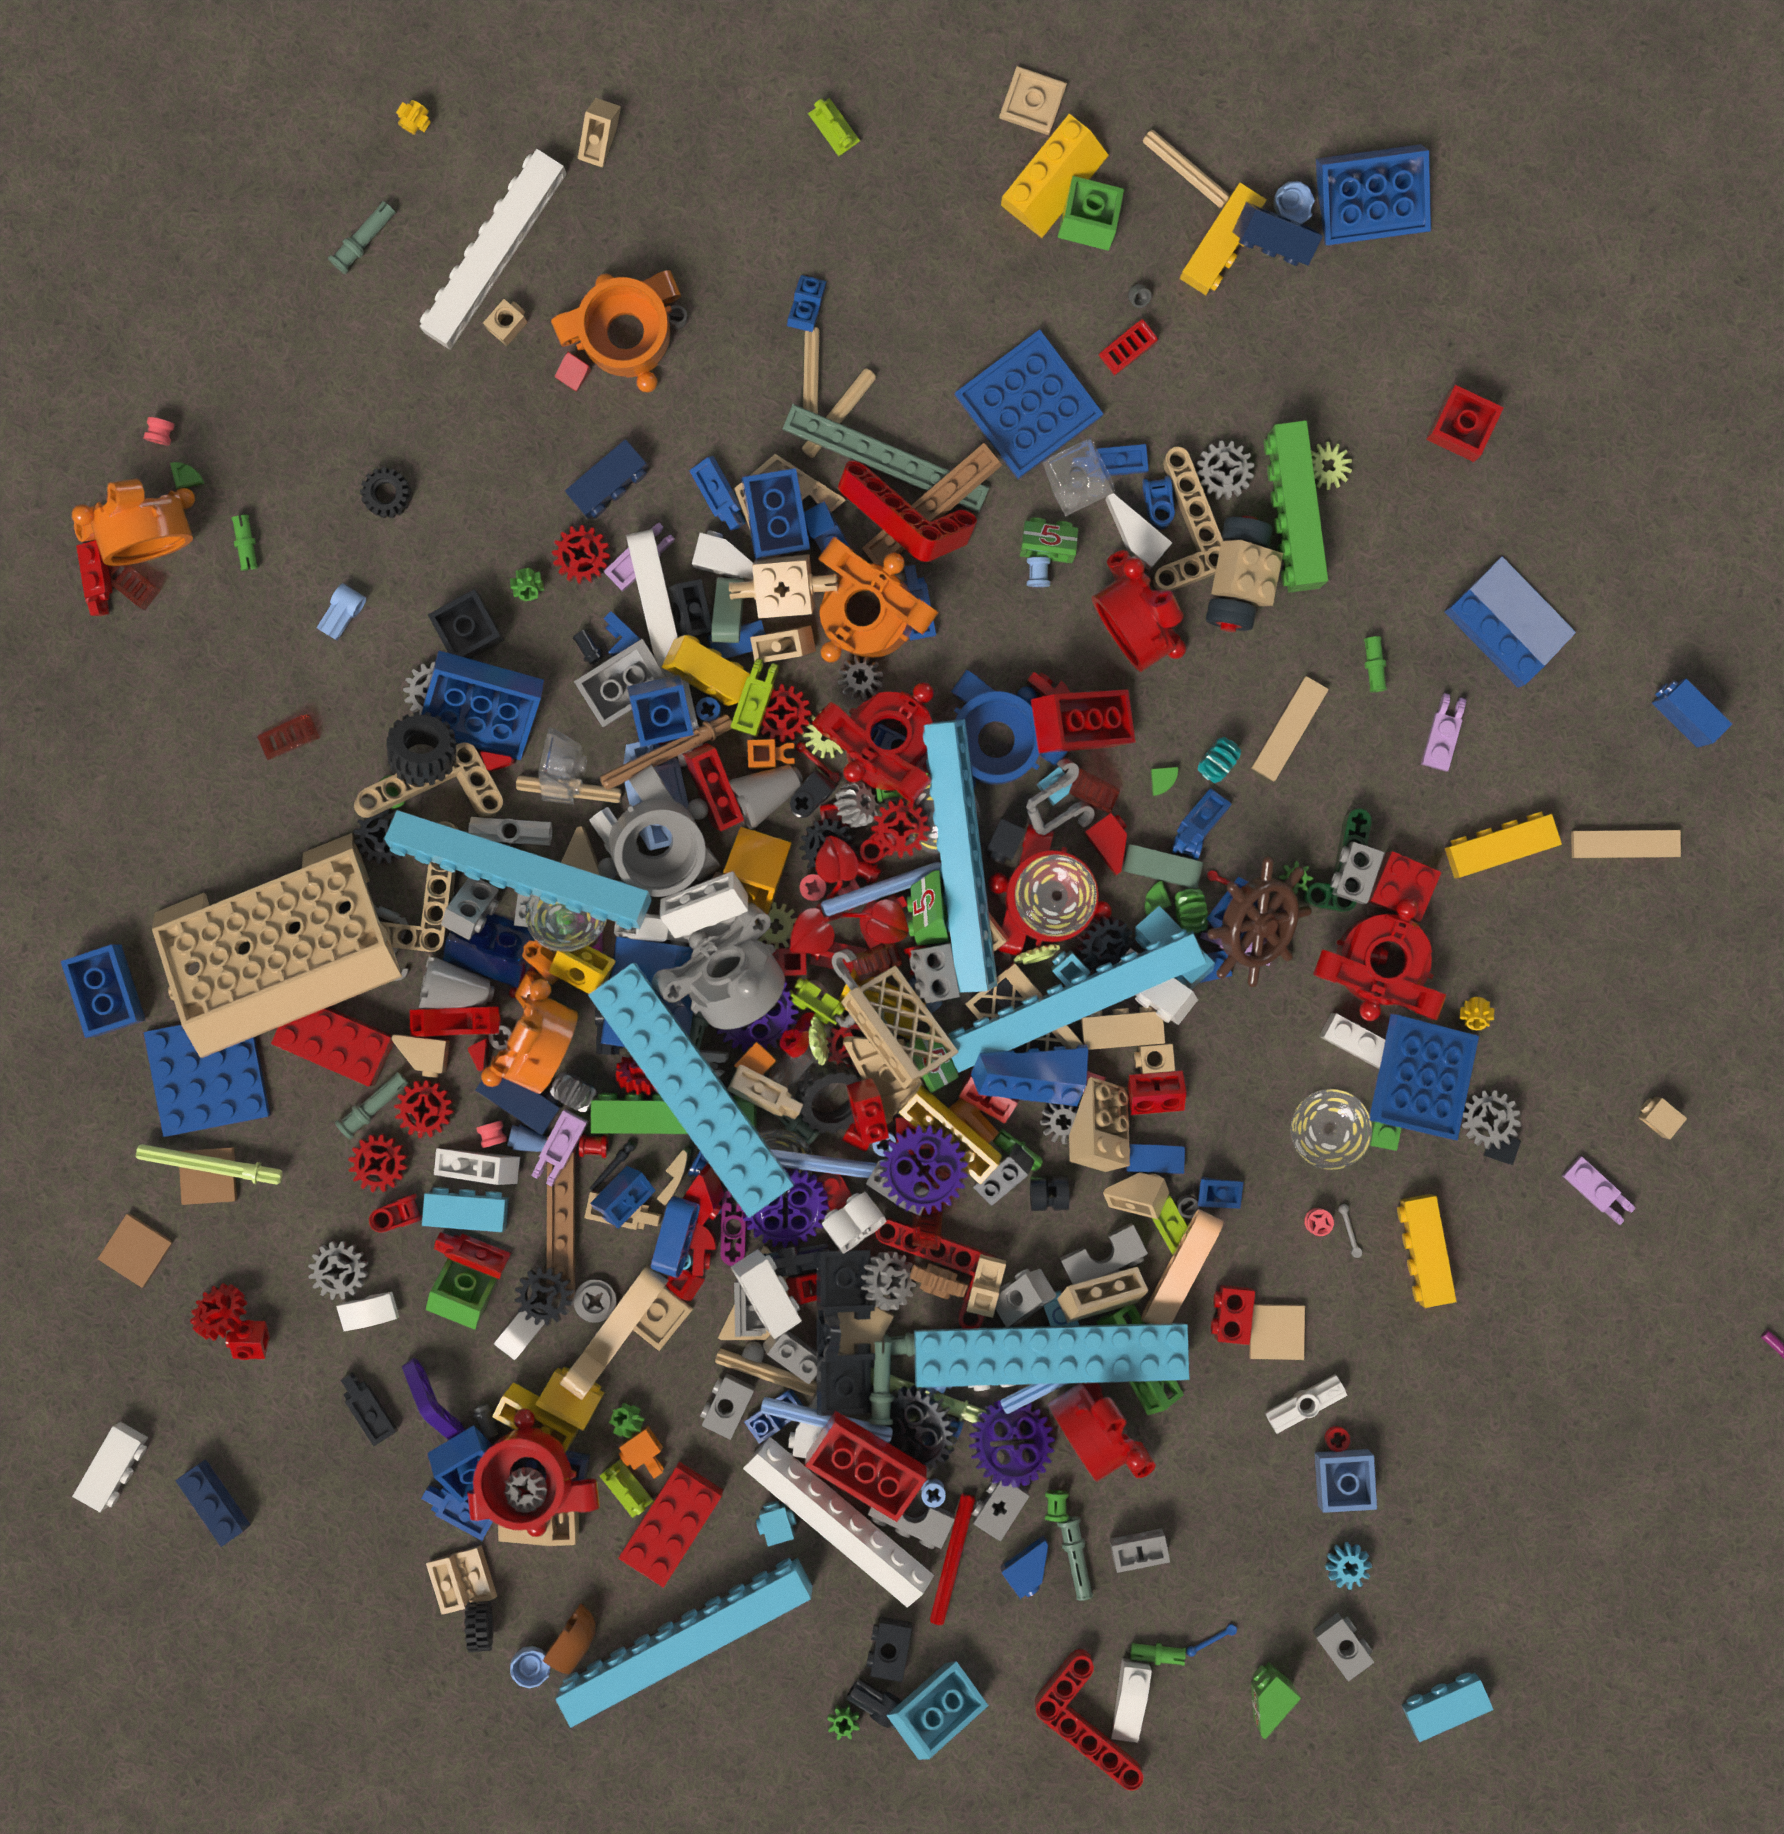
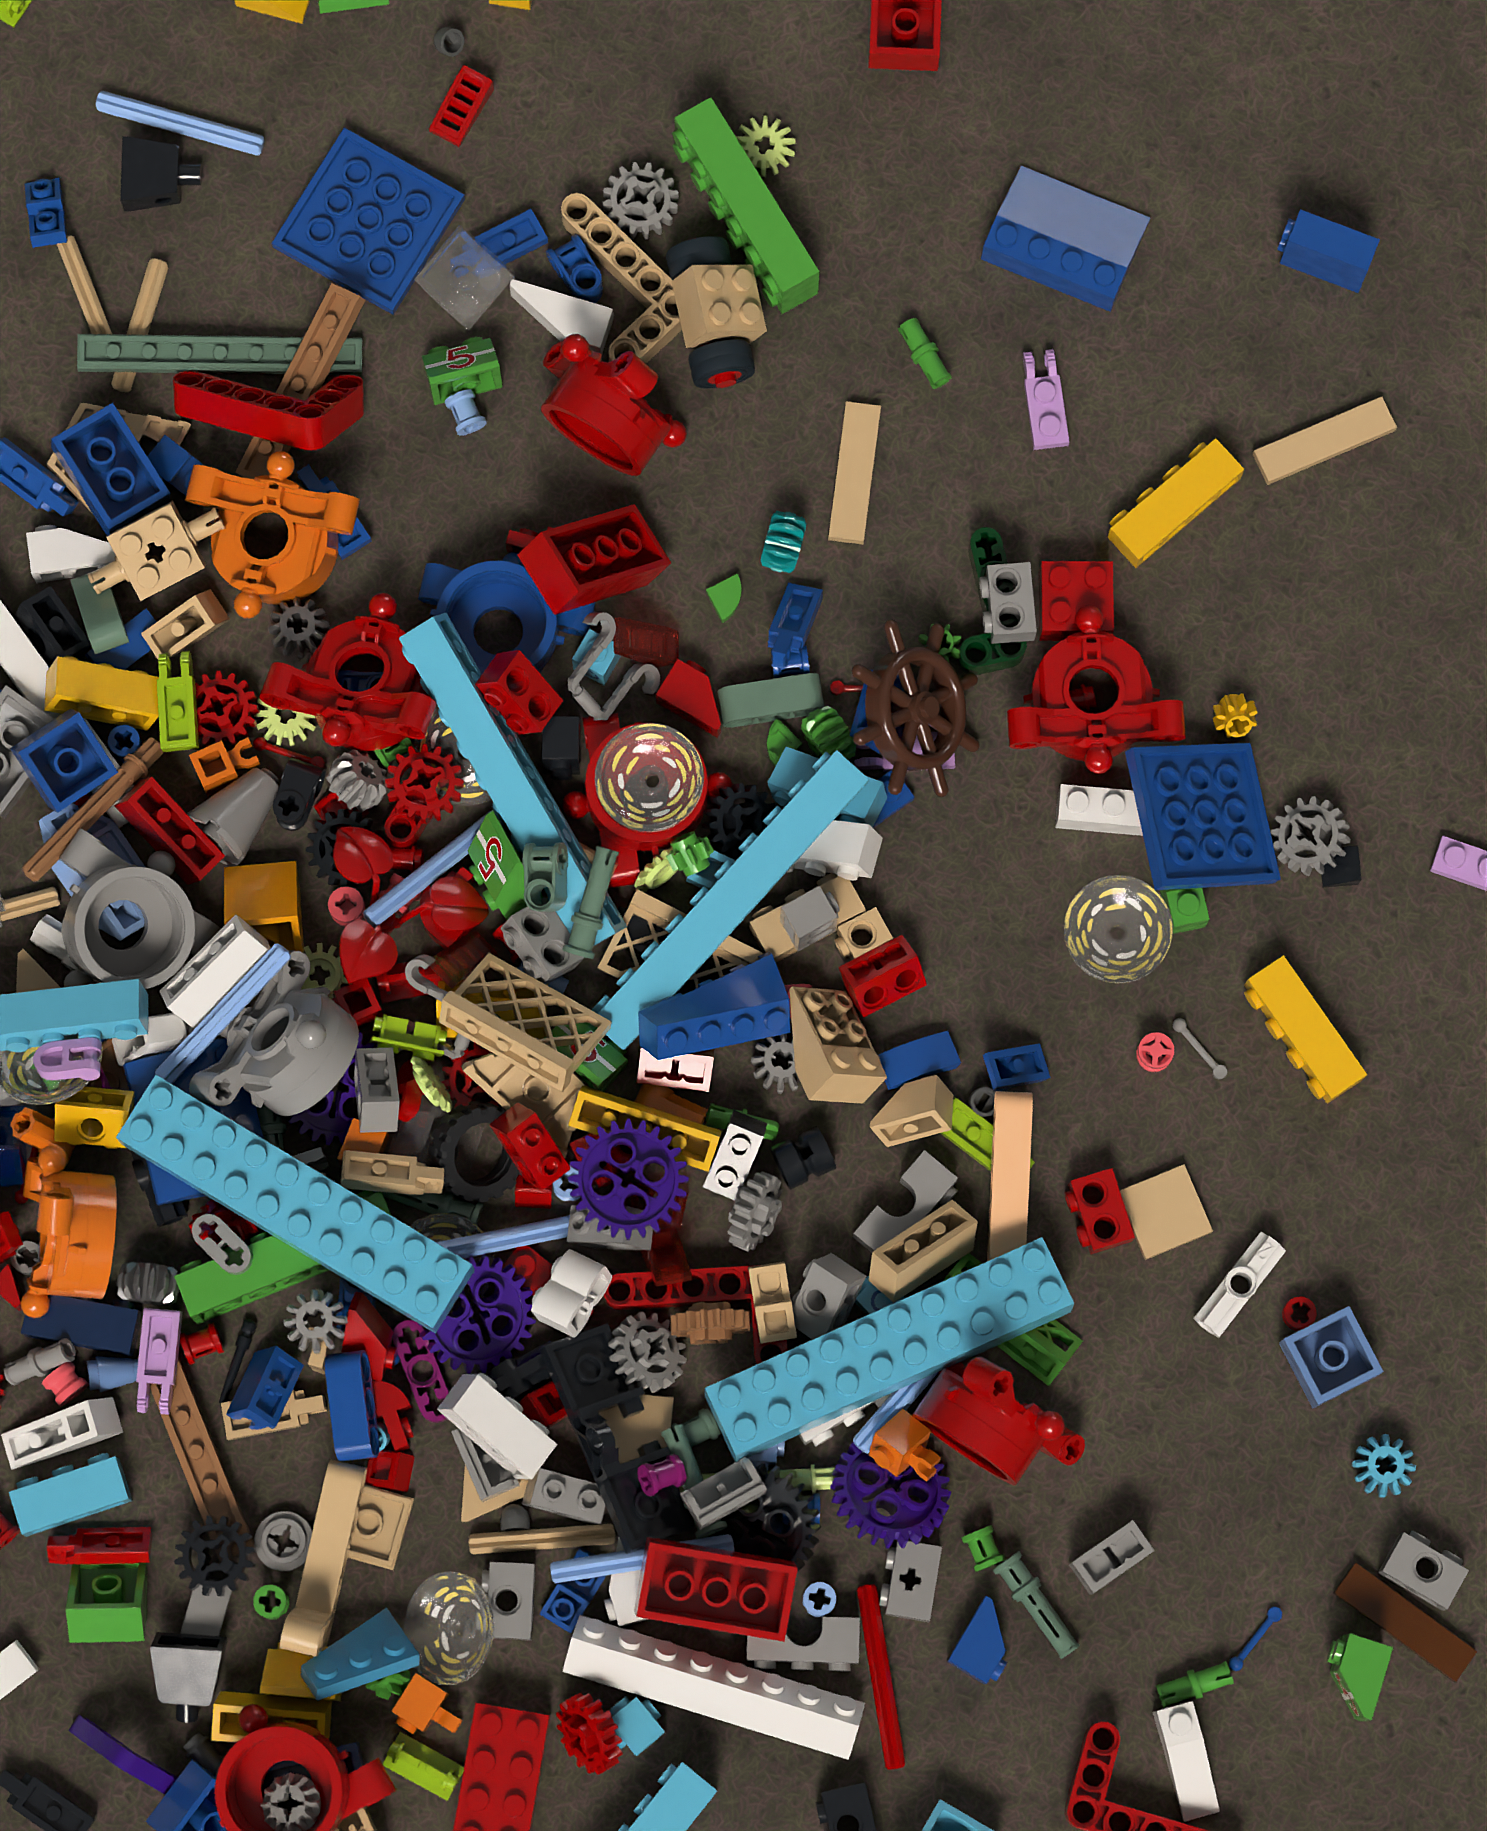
camera: 30 degrees left, 10 degrees down
none -> light grey pin [4,1338,76,1385]
none -> lavender plate [33,1037,102,1080]
none -> light blue axle [96,91,264,155]
none -> black torso [120,136,202,211]
none -> torso [150,1632,227,1723]
none -> light blue axle [155,943,291,1084]
none -> light grey beam [192,1214,253,1275]
none -> bright green bush [253,1585,290,1620]
none -> light grey gear [283,1289,348,1354]
none -> dark azure wing [301,1608,419,1701]
none -> light grey brick [354,1048,400,1133]
none -> clear dish [404,1571,494,1685]
none -> red brick [475,650,563,735]
none -> sand green piece [523,842,568,912]
none -> red gear [556,1693,623,1775]
none -> sand green pin [562,846,619,959]
none -> magenta bush [637,1453,686,1496]
none -> bright green gear [666,831,714,876]
none -> light grey hinge [680,1457,767,1530]
none -> light grey gear [728,1171,782,1252]
none -> light grey brick [780,886,840,952]
none -> orange brick [869,1409,941,1482]
none -> reddish brown tile [1333,1563,1477,1682]

